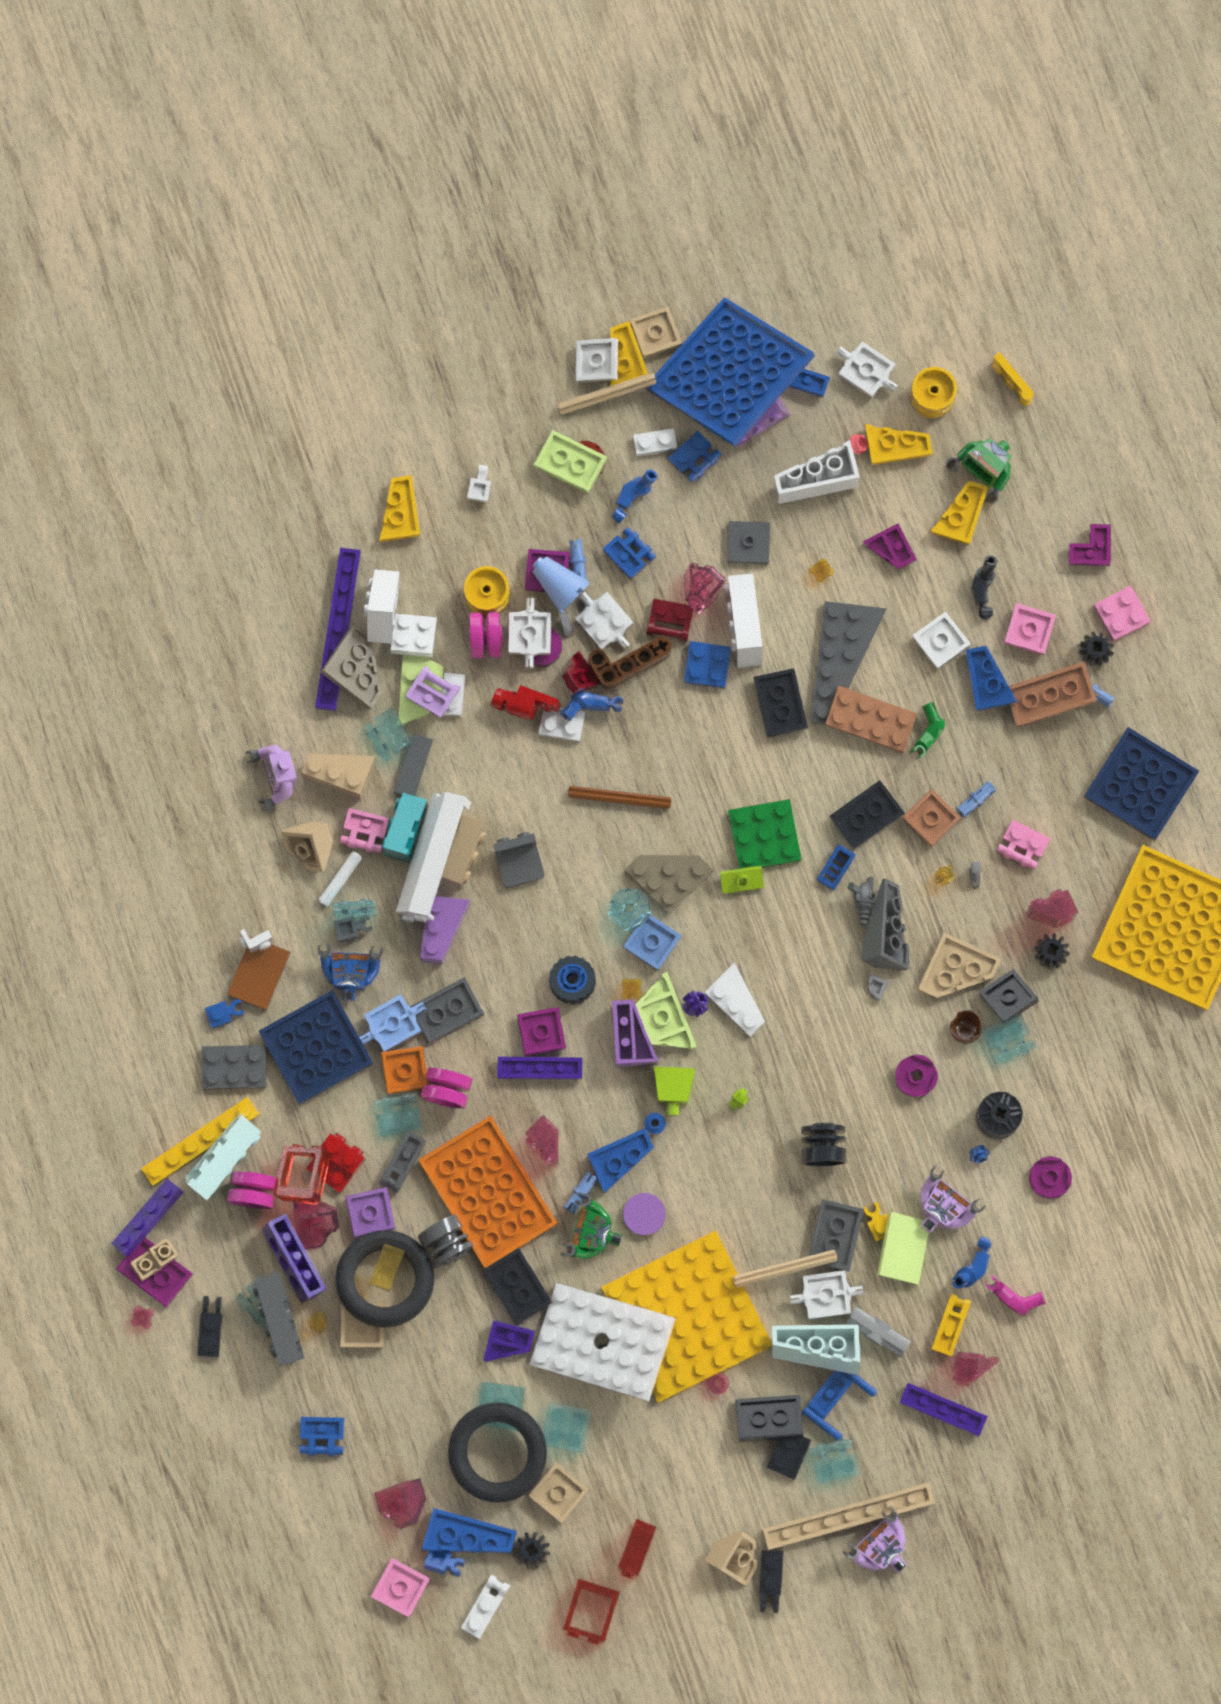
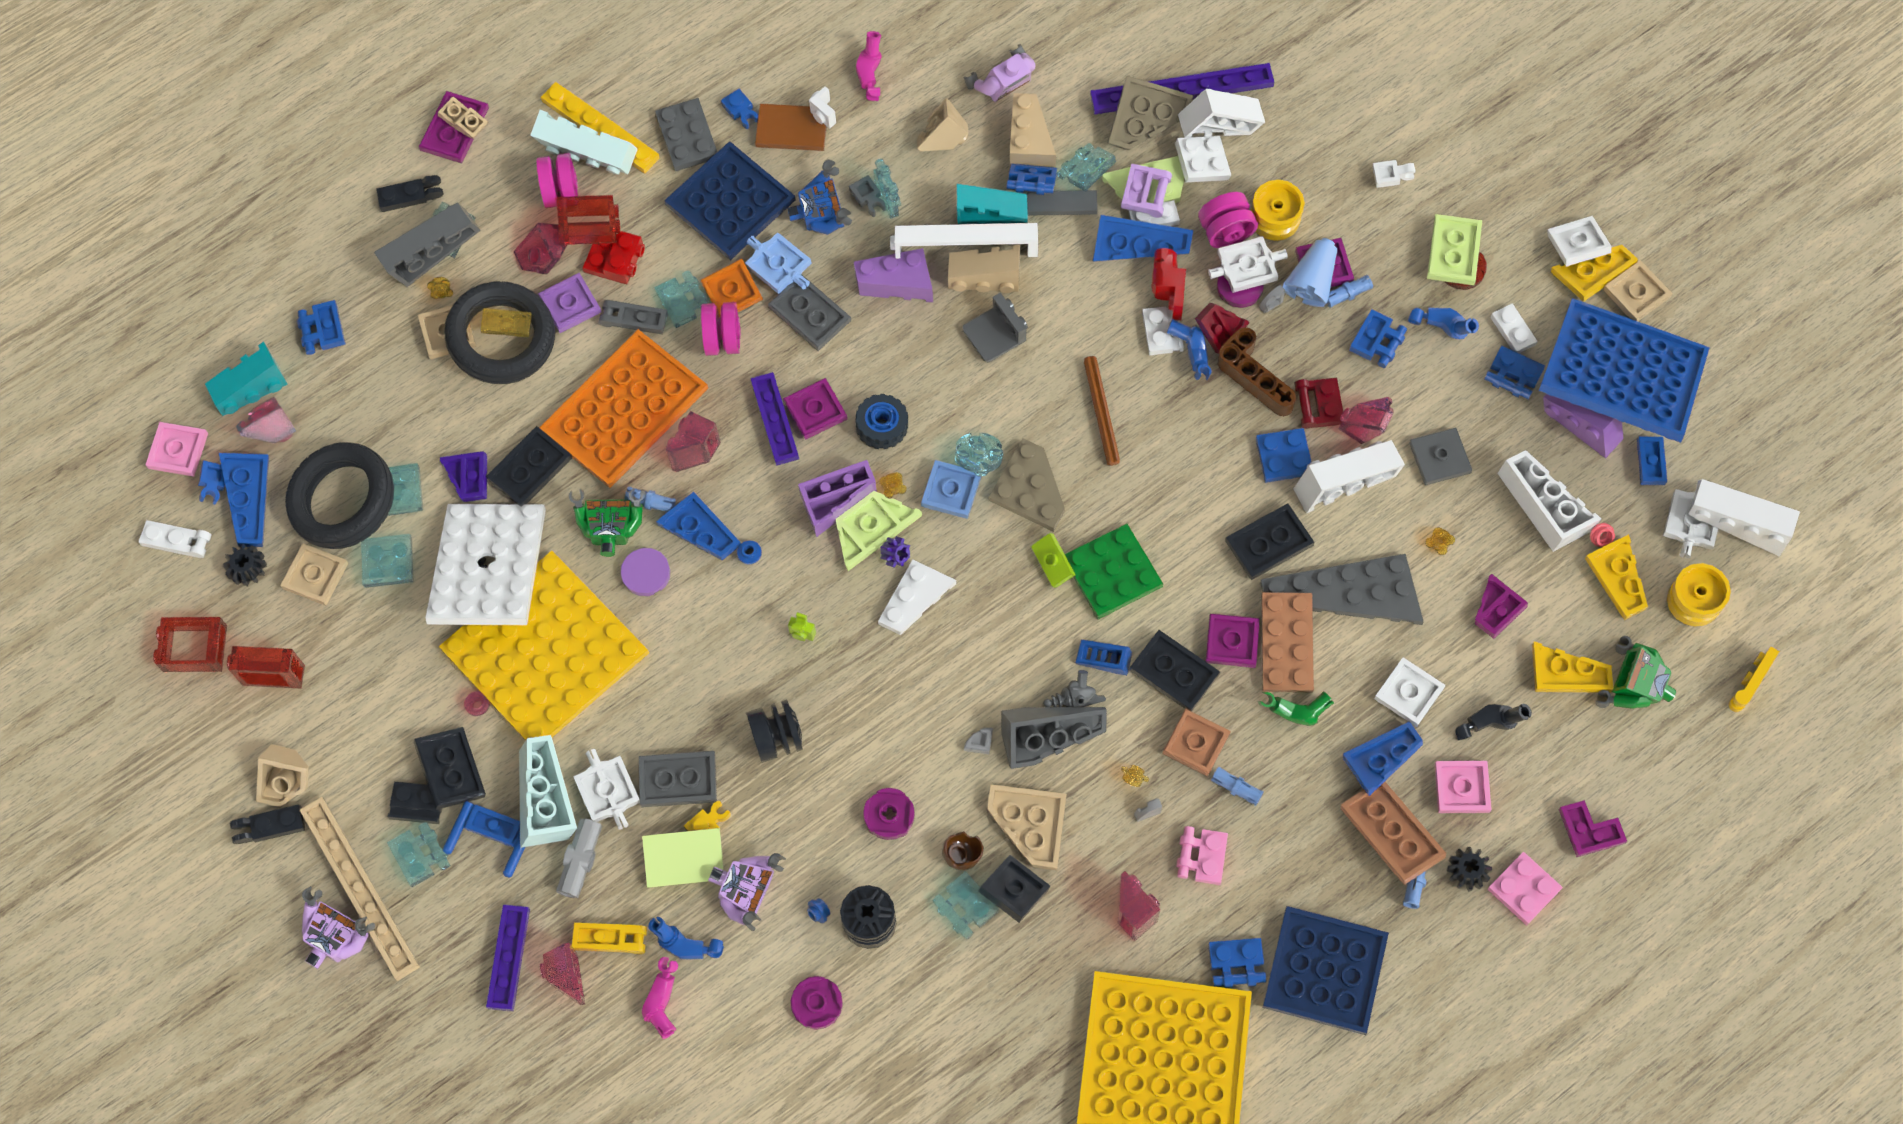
camera: 75 degrees right, 10 degrees down
dark purple plate [111,1178,184,1257] -> none
clear pink plate [131,1306,154,1329] -> none
dark purple brick [261,1214,326,1304] -> none
white axle [318,851,362,907] -> none
bright pink plate [340,808,390,853] -> none
yellow wing [380,475,421,542] -> none
dark grey wheel [417,1214,474,1269] -> none
tan axle [558,373,656,415] -> none
white plate [575,592,634,650] -> none
lime torso [654,1066,695,1116] -> none
tan axle [733,1250,837,1287] -> none
black gear [1034,933,1070,969] -> none
none -> teal wedge [205,341,288,416]
none -> dark pink arm [856,31,882,101]
none -> blue plate [1007,163,1057,195]
none -> blue wing [1093,215,1193,262]
none -> magenta plate [1206,614,1260,668]
none -> blue plate [1208,938,1266,988]
none -> white wedge [1688,479,1800,556]

